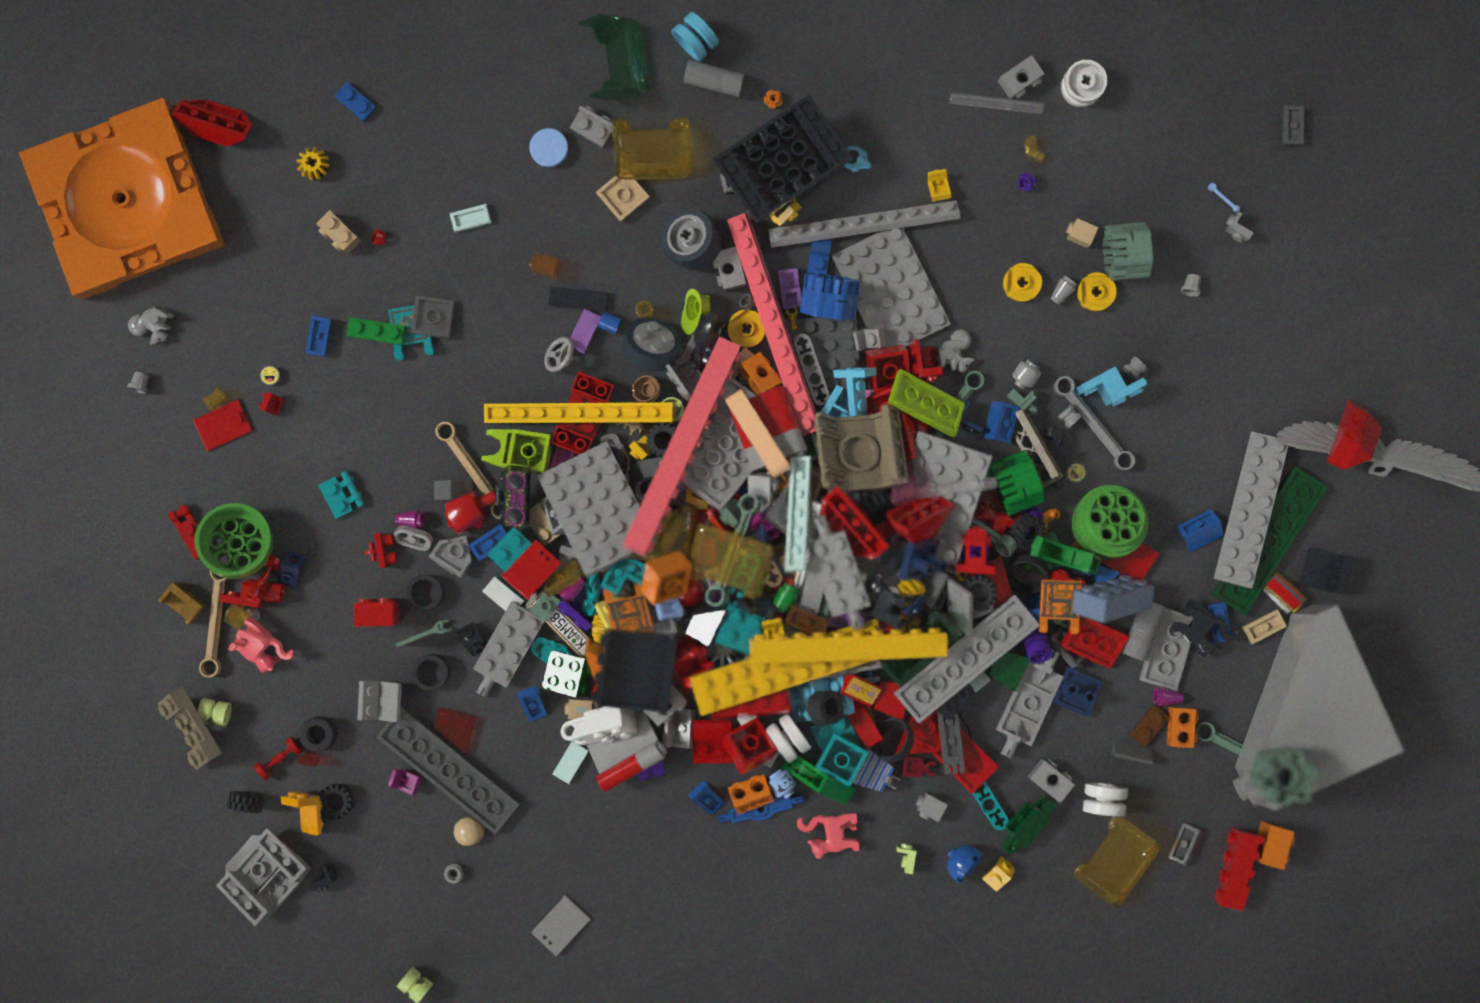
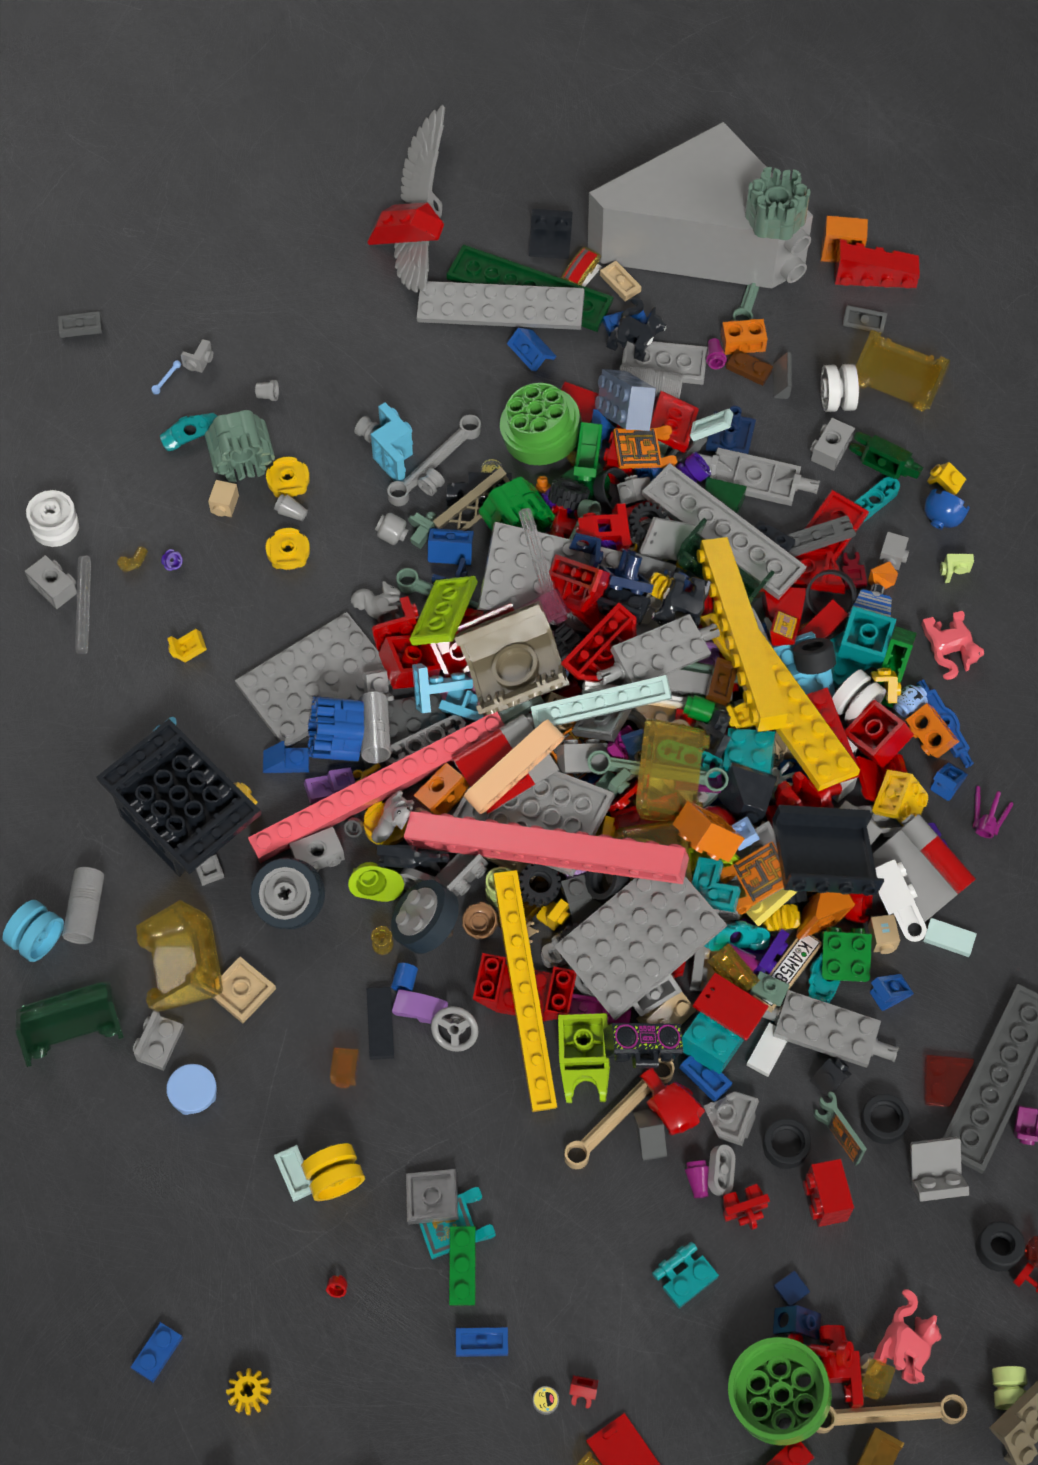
camera: 100 degrees left, 25 degrees down
tan brick [316,210,361,254] -> none
orange plate [764,90,783,109] -> none
light grey plate [768,201,960,248] -> none
none -> teal piece [160,413,218,451]
none -> yellow wheel [301,1143,365,1201]
none -> light grey piece [359,692,391,763]
none -> light grey animal [371,790,415,843]
none -> dark blue bracket [569,533,603,568]
none -> light grey brick [617,475,651,505]
none -> light aqua tile [690,409,733,441]
none -> dark blue tile [774,1271,810,1306]
none -> orange slope [868,561,898,590]
none -> yellow bracket [871,668,901,703]
none -> yellow bracket [872,770,928,827]
none -> magenta plant [973,786,1013,838]

